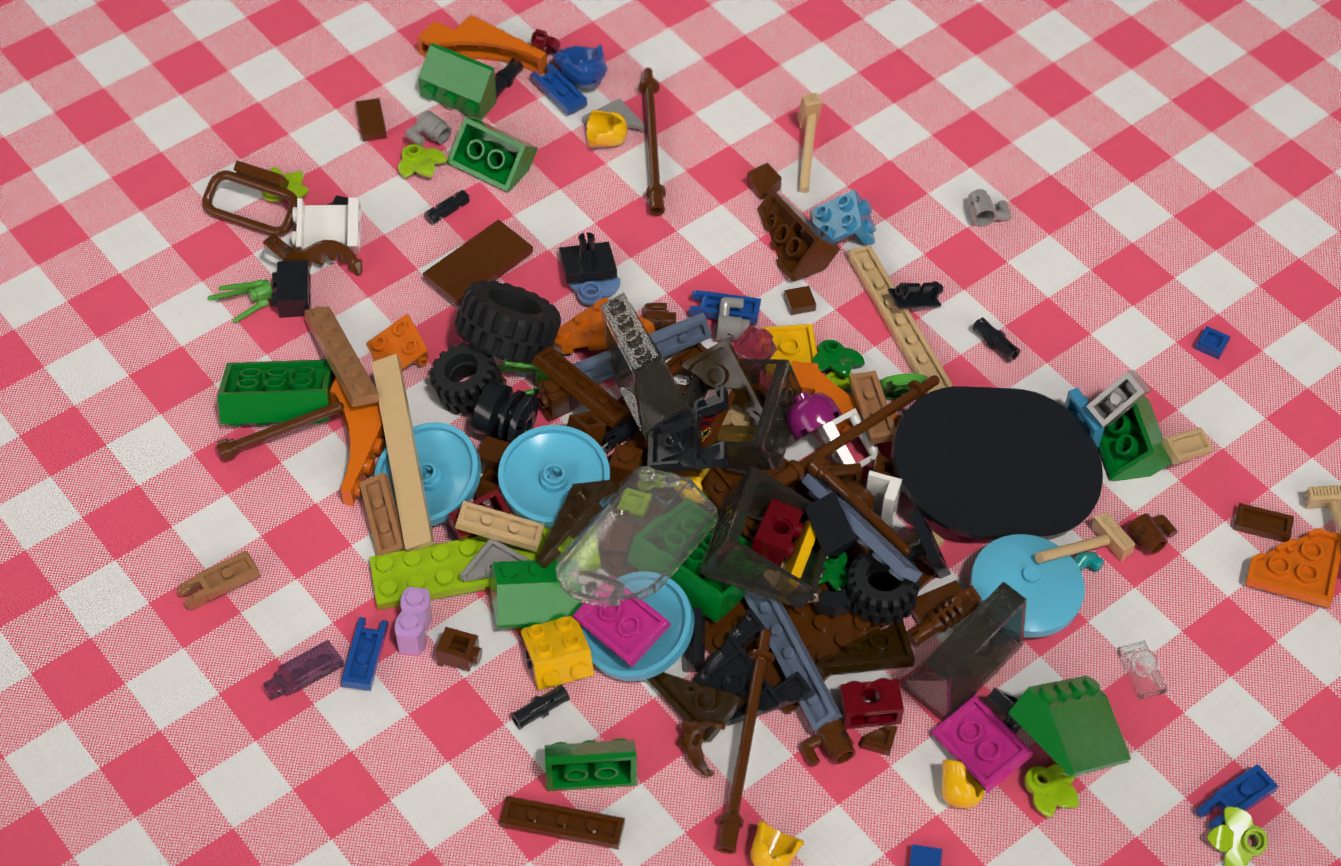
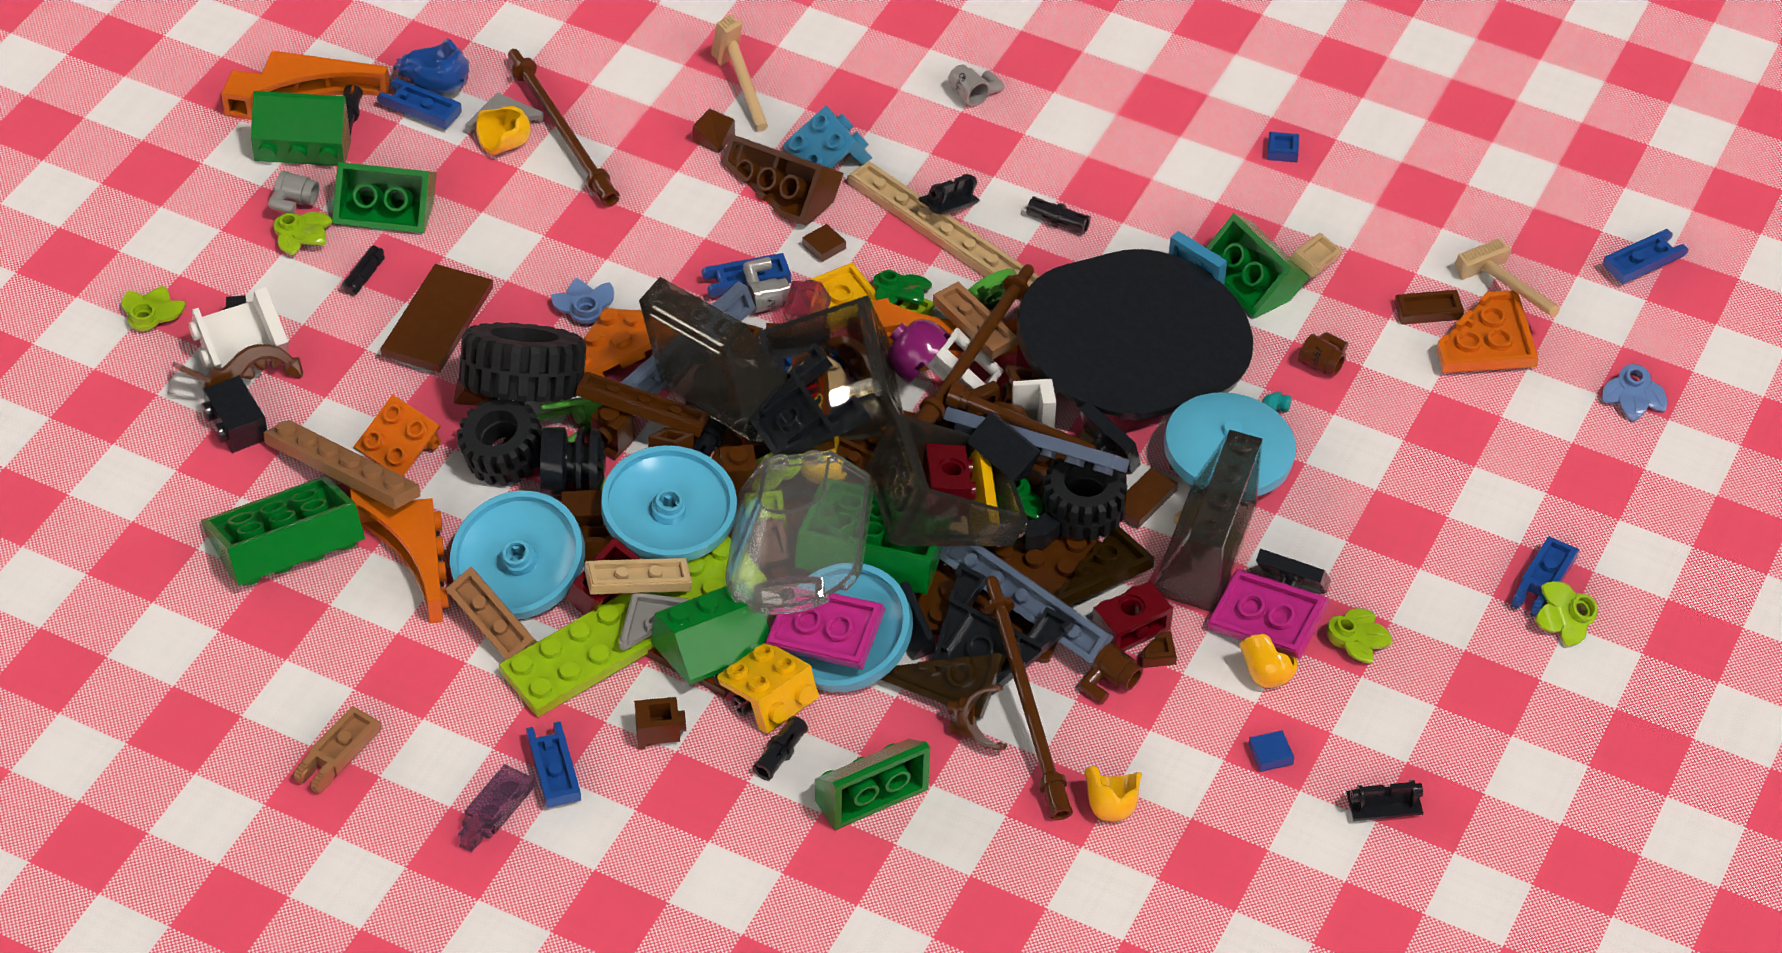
camera: 25 degrees left, 5 degrees down
reddish brown bar [202,160,298,237] -> none
bright green plant [207,279,272,323] -> none
reddish brown piece [217,402,344,462] -> none
reddish brown tile [356,98,387,142] -> none
tan tile [372,354,435,552] -> none
lavender brick [395,587,432,656] -> none
reddish brown tile [500,796,625,850] -> none
dark red plate [530,29,561,53] -> none
dark brown wing [537,479,621,568] -> none
black tile [559,233,617,284] -> none
dark brown wing [682,339,772,425] -> none
reddish brown hinge [908,586,983,646] -> none
green slope [1009,676,1131,777] -> none
tan piece [1035,512,1135,563] -> none
light grey brick [1086,370,1152,427] -> none
clear tile [1117,640,1168,700] -> none

